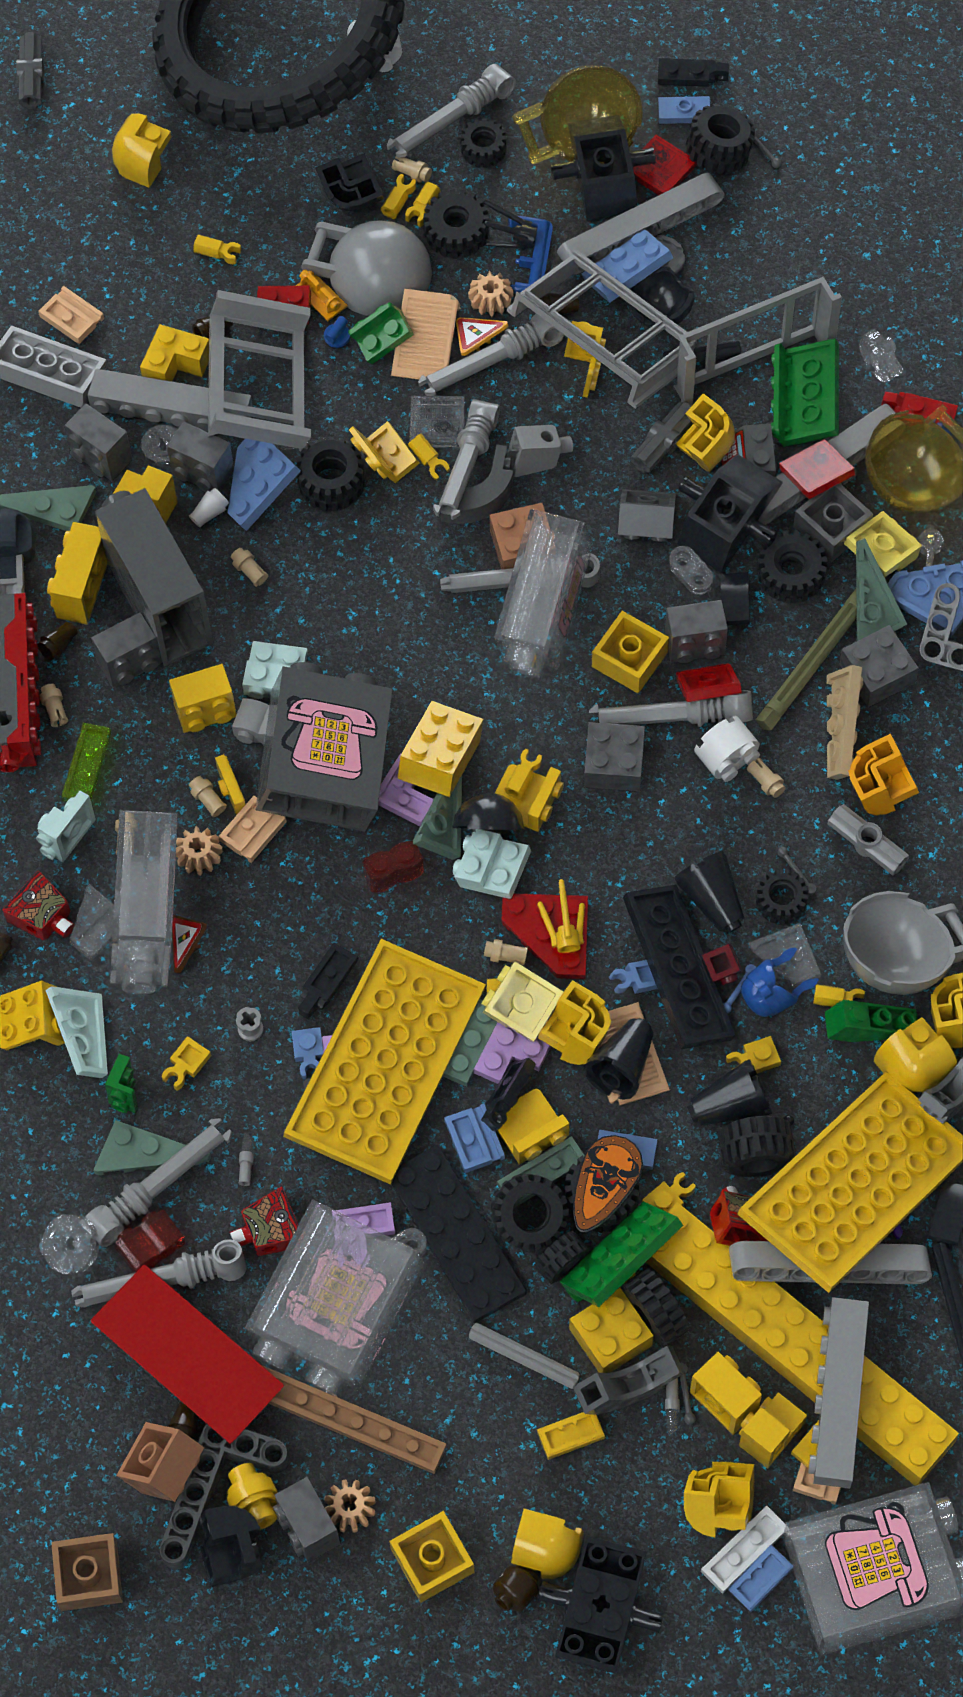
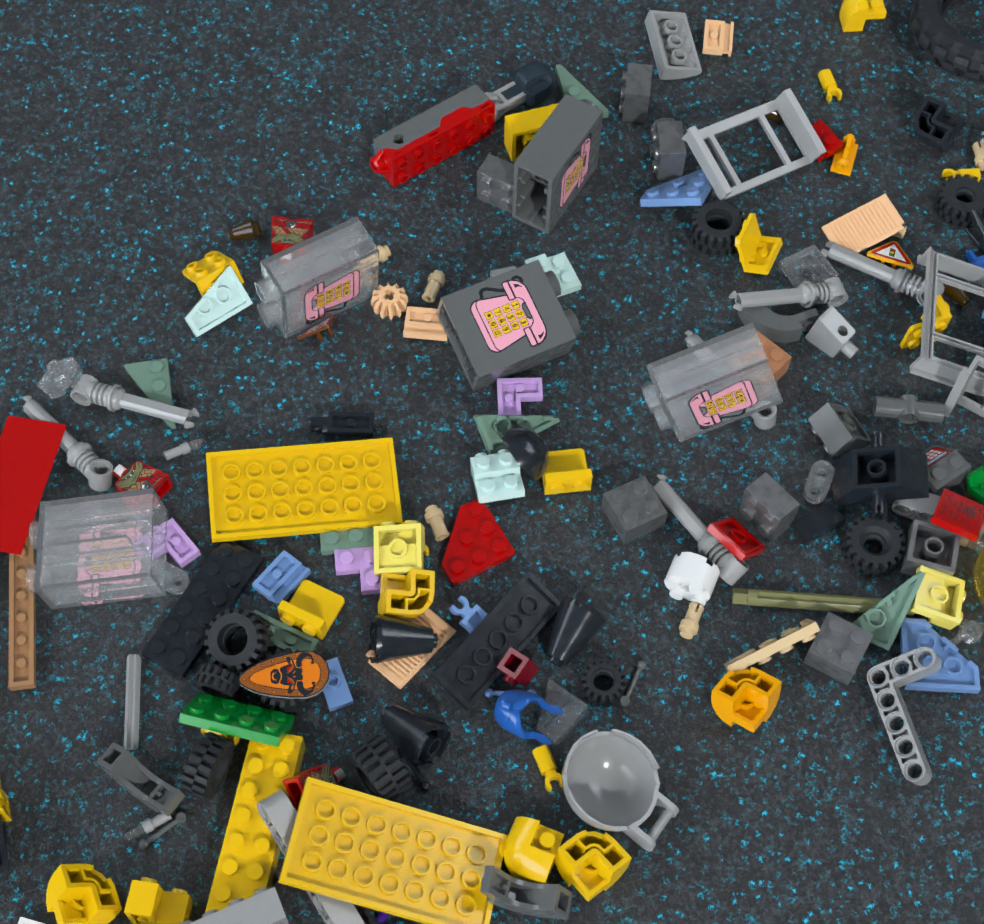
camera: 55 degrees right, 5 degrees down
light aqua plate [36,791,96,862] -> none
dark brown cone [37,622,78,660] -> none
tan animal [39,684,68,727] -> none
clear neon green plate [61,723,111,802] -> none
light grey brick [88,369,253,431] -> none
green bracket [105,1053,138,1113] -> none
yellow brick [113,465,178,524] -> none
clear red brick [115,1210,185,1273] -> none
yellow brick [140,324,209,382] -> none
yellow plate [162,1036,211,1091] -> none
yellow brick [169,664,236,733] -> none
white cone [189,488,229,527] -> none
yellow plate [215,754,246,815] -> none
tan animal [231,548,268,587] -> none
light grey bush [236,1007,263,1041] -> none
medium blue plate [291,1027,324,1080] -> none
light grey windscreen [301,220,432,316] -> none
blue plate [324,316,350,348] -> none
green bracket [348,302,414,364] -> none
clear red brick [363,841,424,892] -> none
yellow bar [381,174,416,219] -> none
yellow brick [397,701,483,797] -> none
yellow bar [408,434,450,481] -> none
light nougat gear [468,271,513,317] -> none
black hinge [481,1057,536,1131] -> none
yellow bar [504,749,542,799] -> none
yellow plant [537,879,585,953] -> none
yellow plate [537,1412,605,1460] -> none
yellow brick [569,1287,653,1373] -> none
yellow brick [592,611,669,694] -> none
yellow plate [642,1172,696,1212] -> none
yellow brick [676,394,735,472] -> none
yellow brick [690,1352,762,1435] -> none
yellow plate [726,1036,781,1073] -> none
green slope [825,1000,918,1042] -> none
light grey piece [828,804,909,875] -> none

